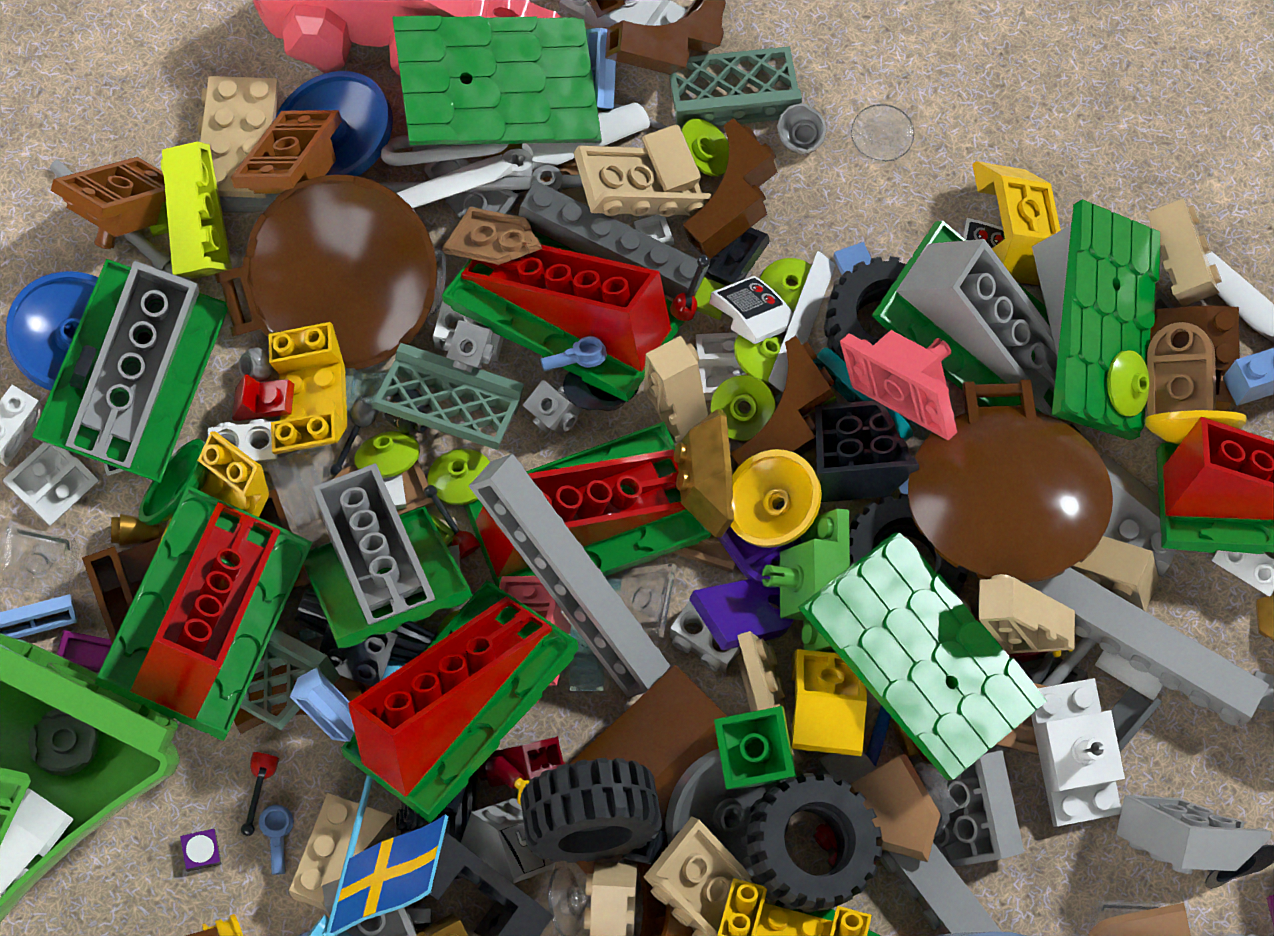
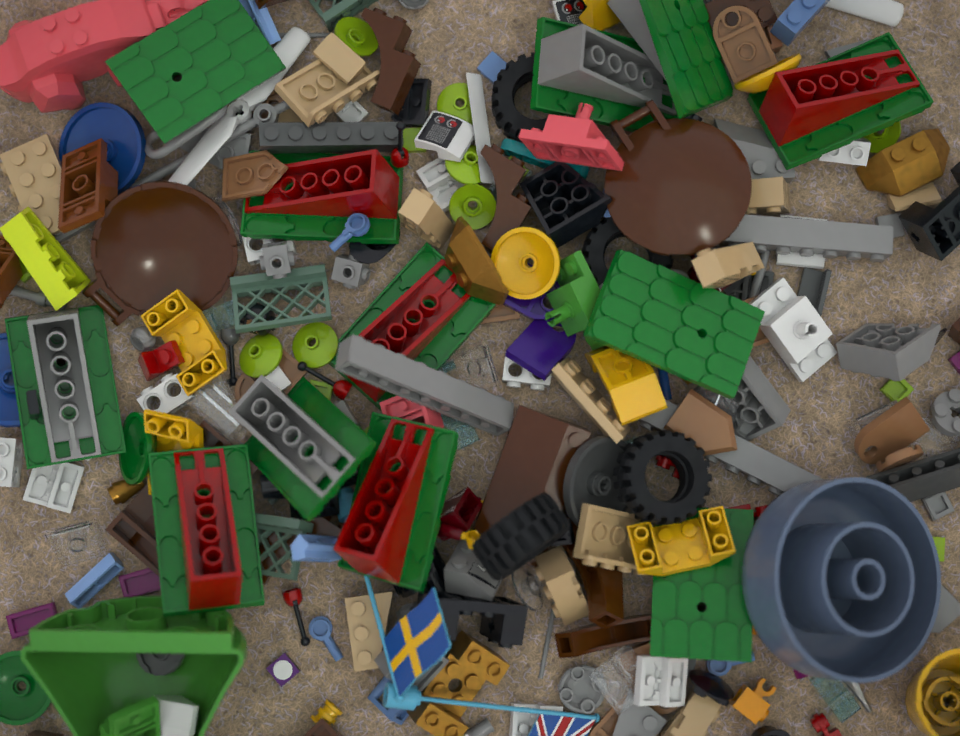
camera: 25 degrees left, 15 degrees up
green slope [714,706,796,790] -> none
lime dish [1107,350,1149,416] -> none
none -> lime tile [879,379,914,405]

